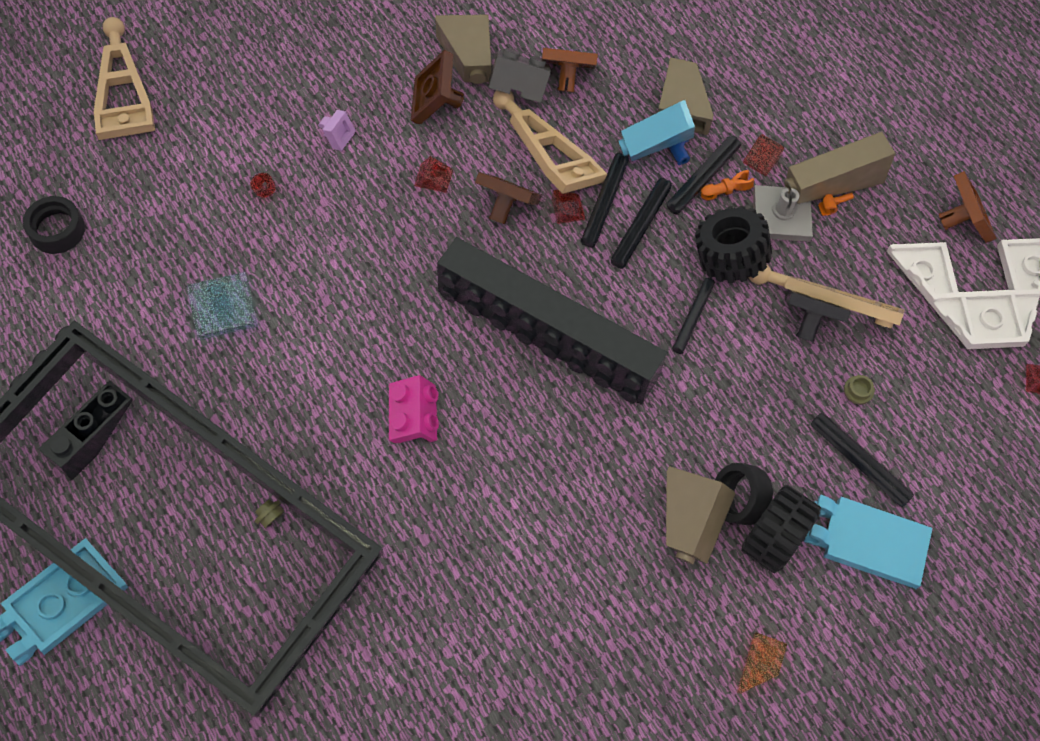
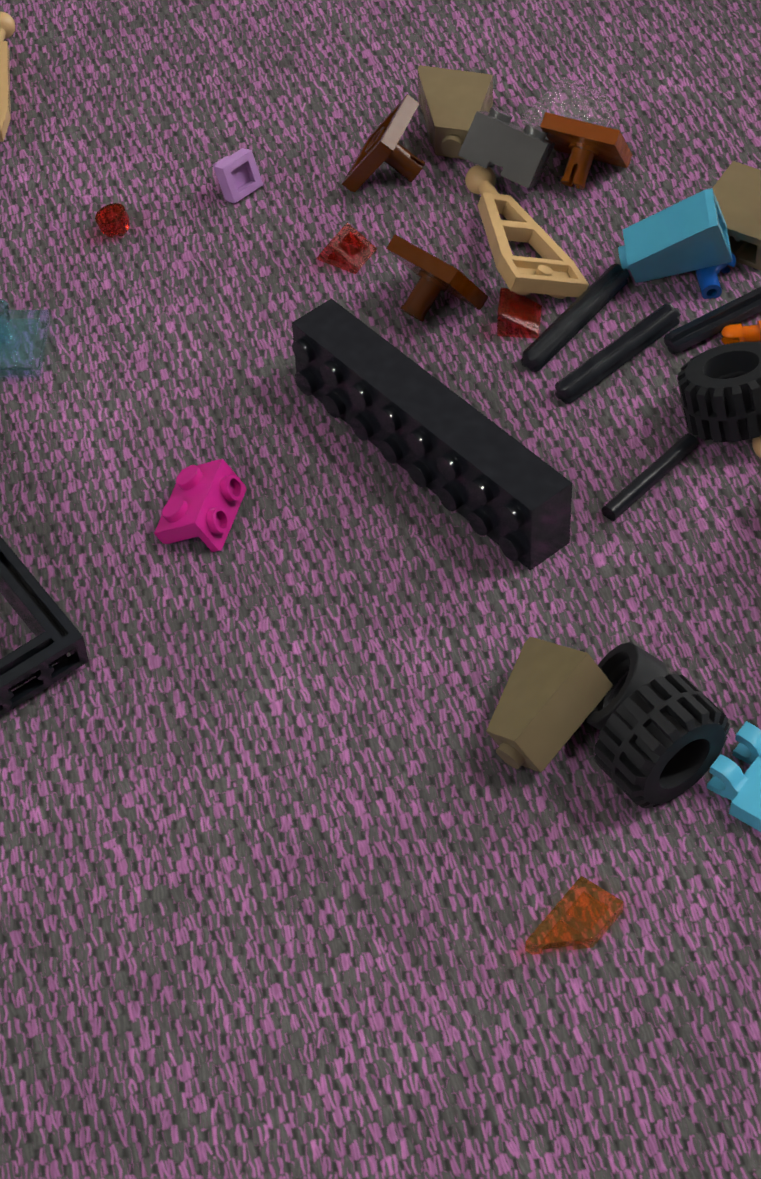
camera: 25 degrees right, 15 degrees down
none -> clear tile [522,77,612,129]

